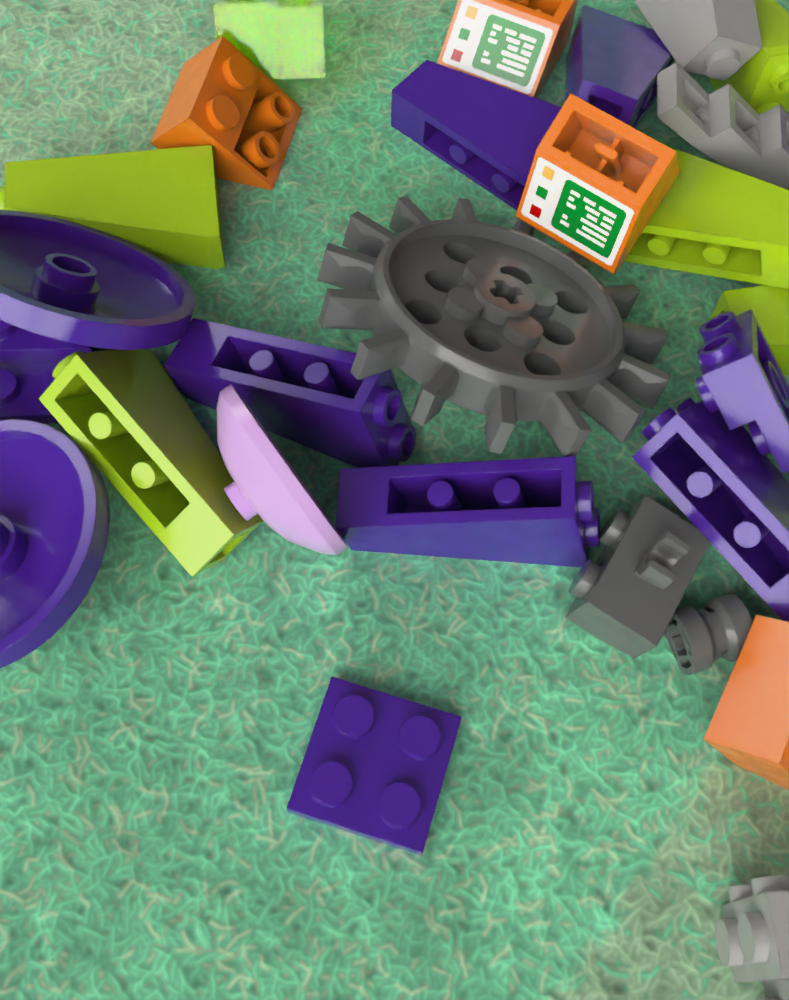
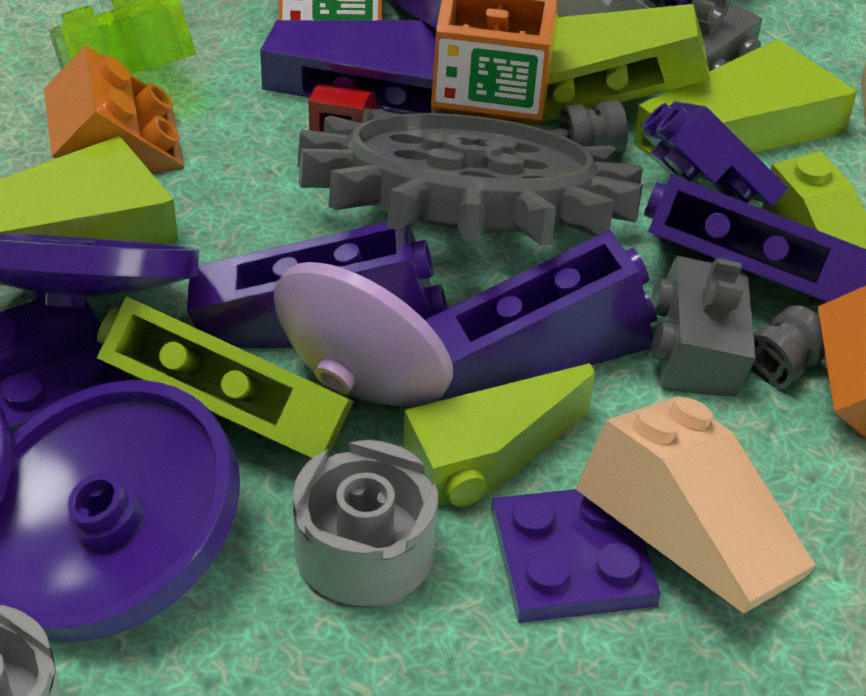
camera: 25 degrees left, 20 degrees down
none -> light grey brick [293,440,438,607]
none -> red brick [308,84,377,132]
none -> lime slope [403,363,595,507]
none -> dark grey wheel [559,100,628,155]
none -> light nougat slope [576,396,816,614]

